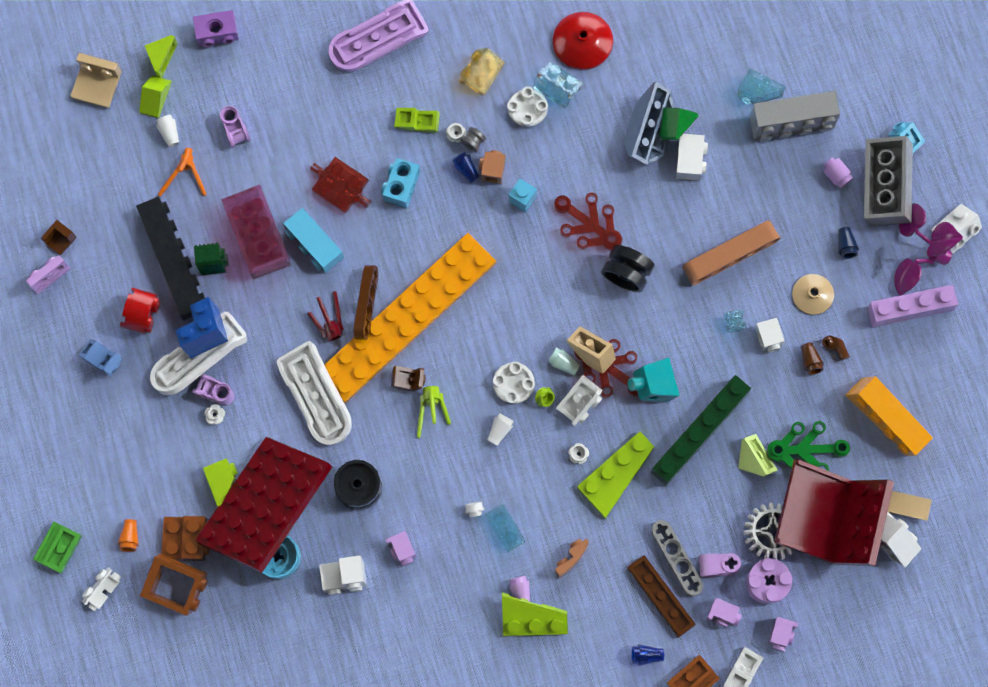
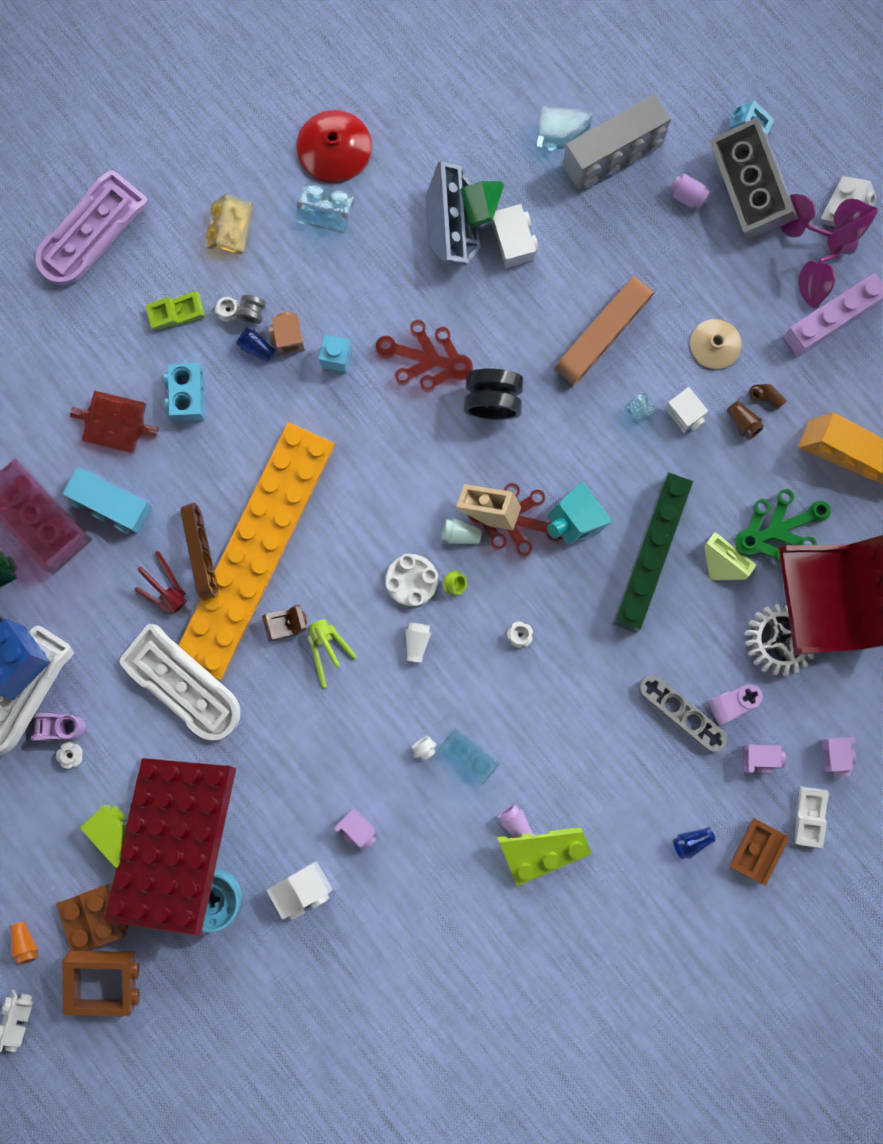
camera: 25 degrees left, 5 degrees up
black wheel [333,460,382,511] -> none
white dish [507,87,548,127] -> none
nougat slope [555,539,589,579] -> none
white bracket [556,375,603,426] -> none
lime wing [577,431,654,519] -> none
reddish brown tile [627,555,696,638] -> none
lavender brick [746,558,792,604] -> none
dark blue cone [838,227,859,259] -> none

